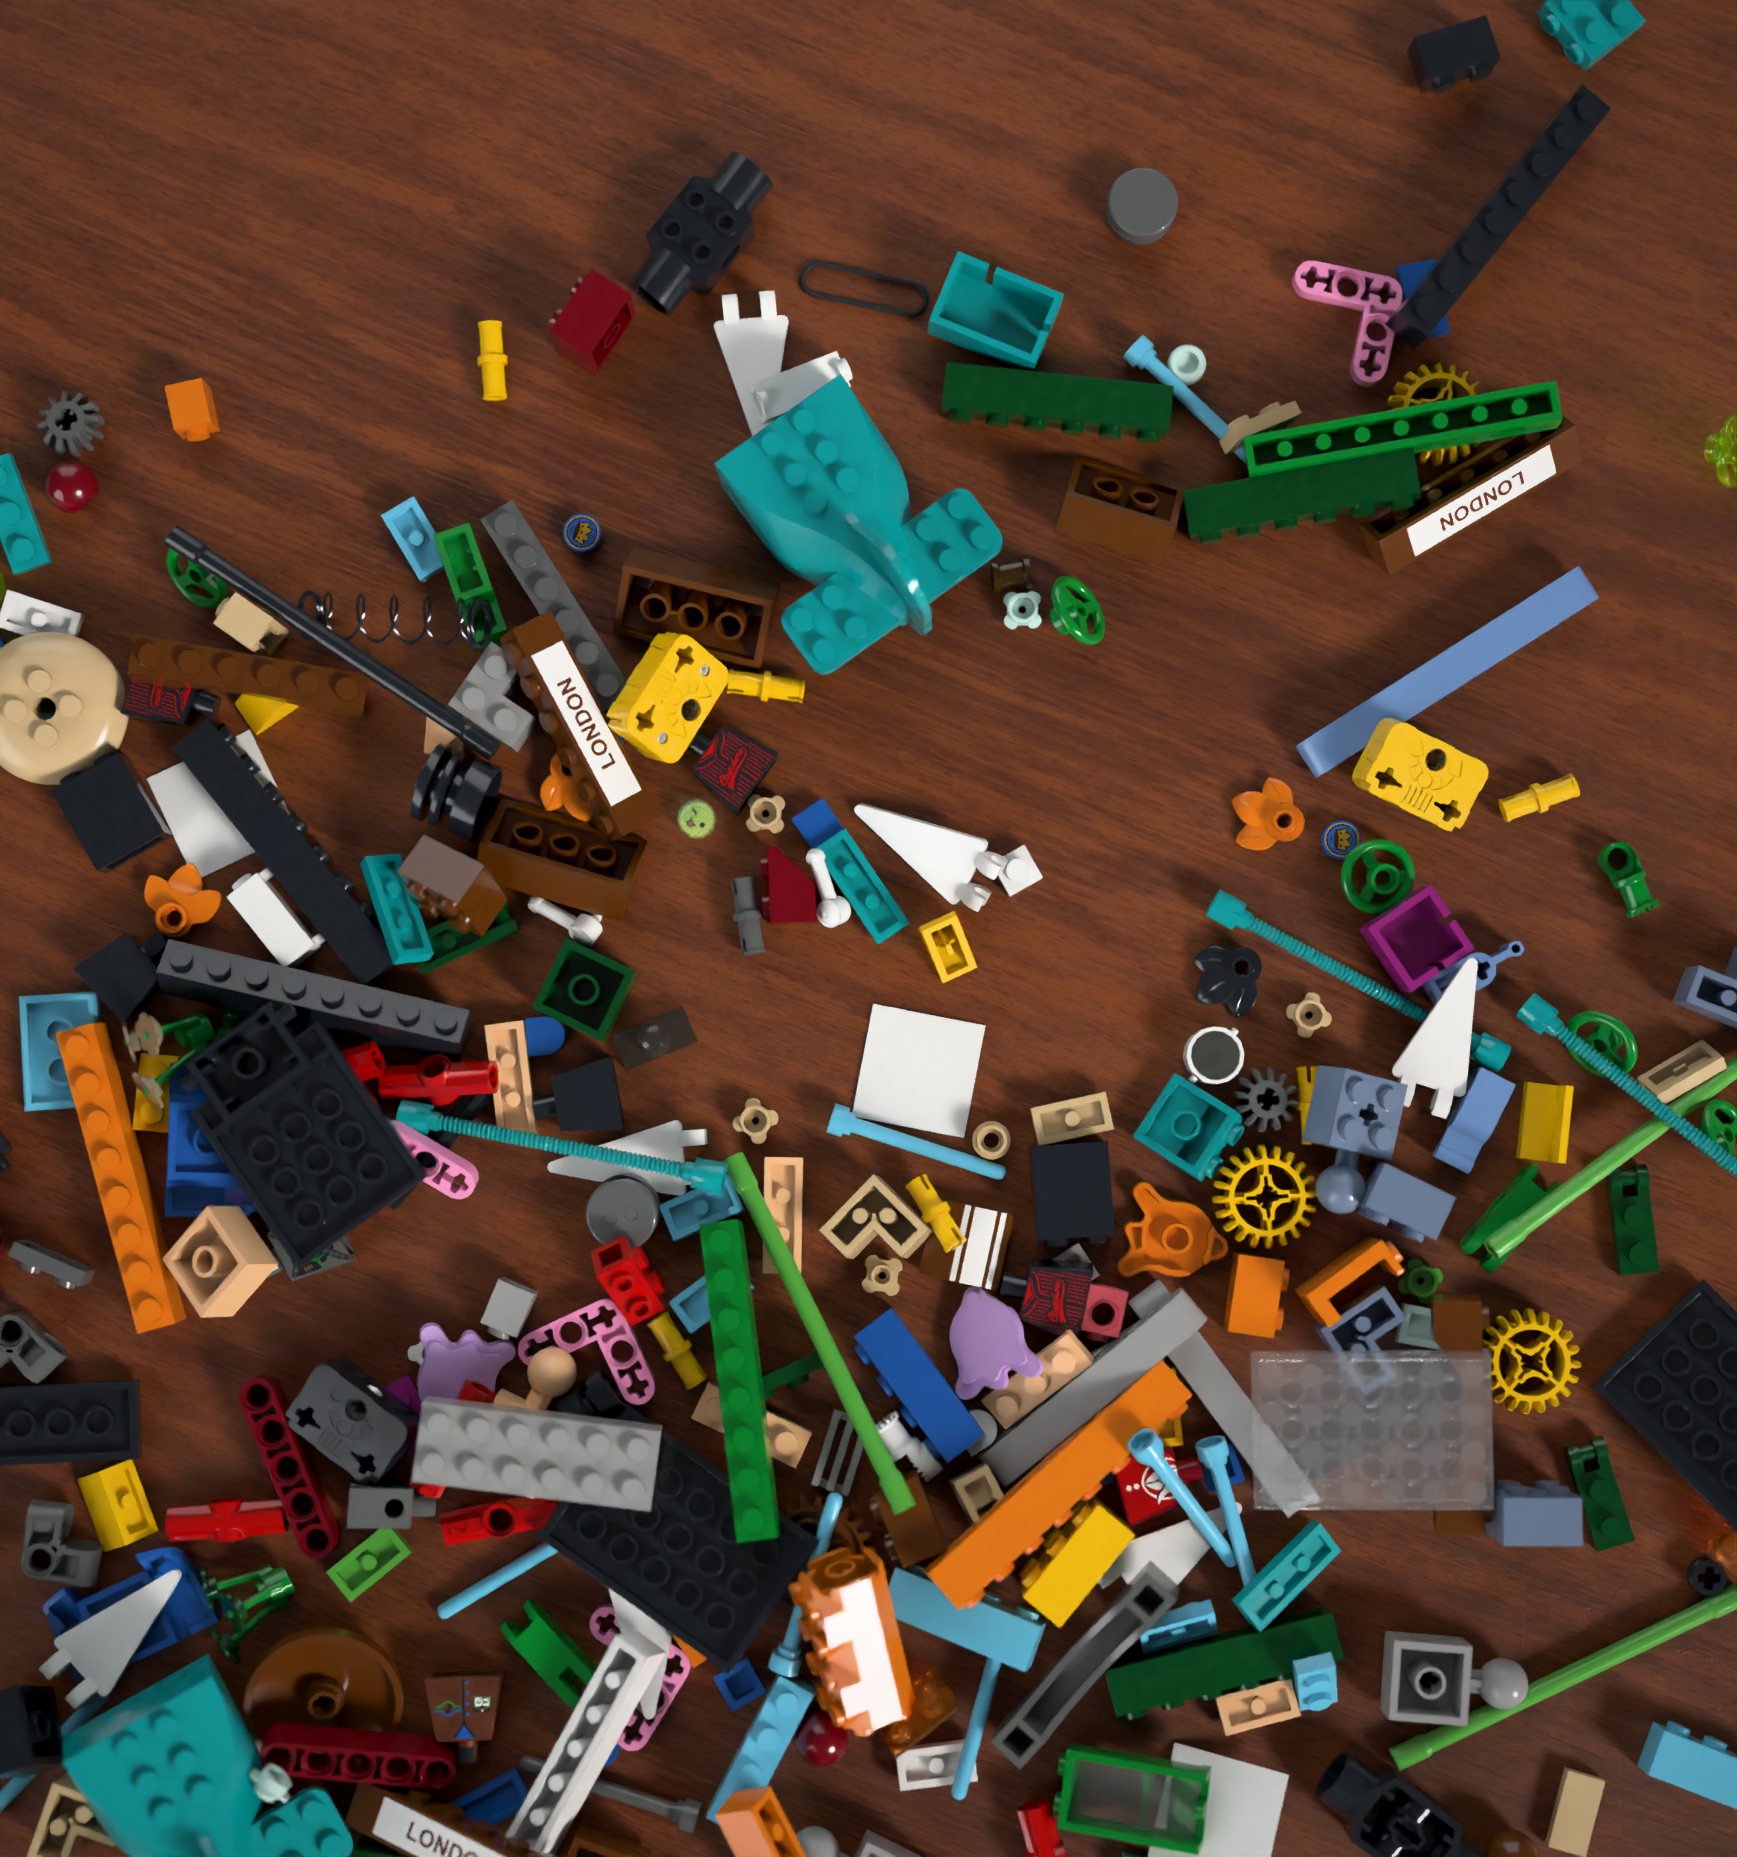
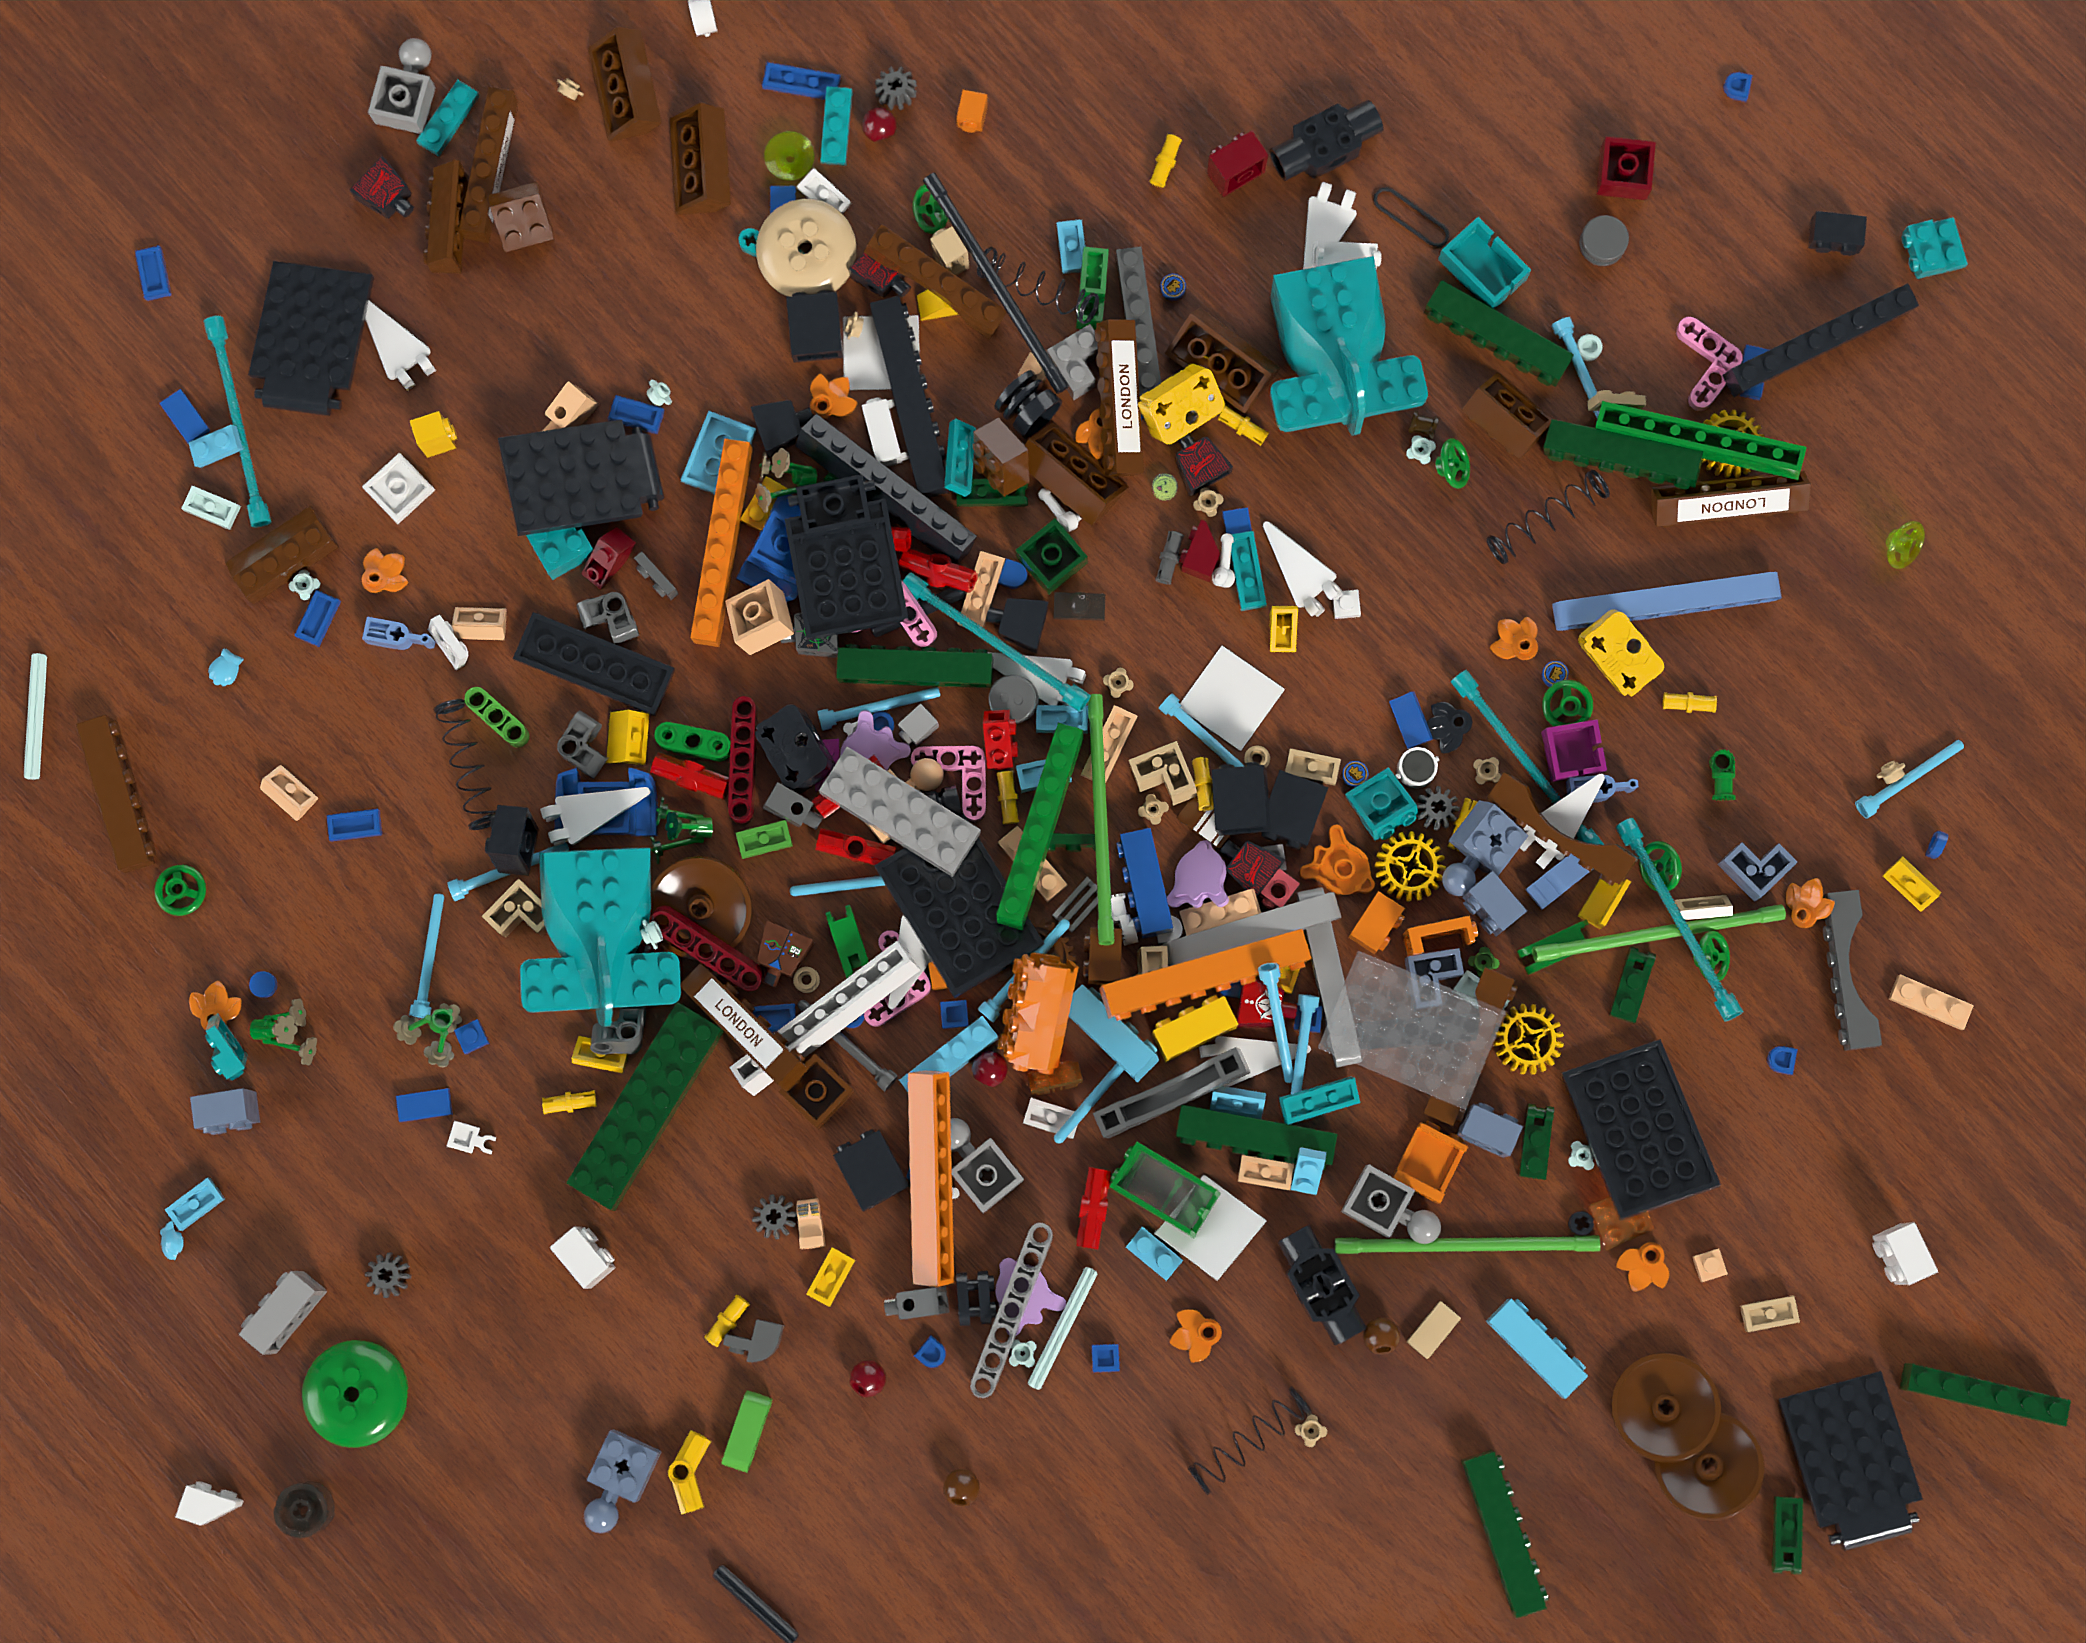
camera: 30 degrees right, 5 degrees down
none -> green piece [654,722,731,762]
none -> tan plate [793,967,820,993]
none -> medium azure piece [818,687,940,731]
none -> dark green brick [836,644,994,689]
none -> tan plate [844,312,864,340]
none -> blue tile [873,712,894,732]
none -> black brick [1212,762,1271,836]
none -> tile [1342,761,1368,788]
none -> blue tile [1389,691,1433,749]
none -> orange panel [1392,1121,1468,1204]
none -> black piece [1486,469,1610,564]
none -> reddish brown arch [1487,772,1638,886]
none -> light aqua plate [1568,1141,1594,1170]
none -> dark red brick [1596,136,1656,200]

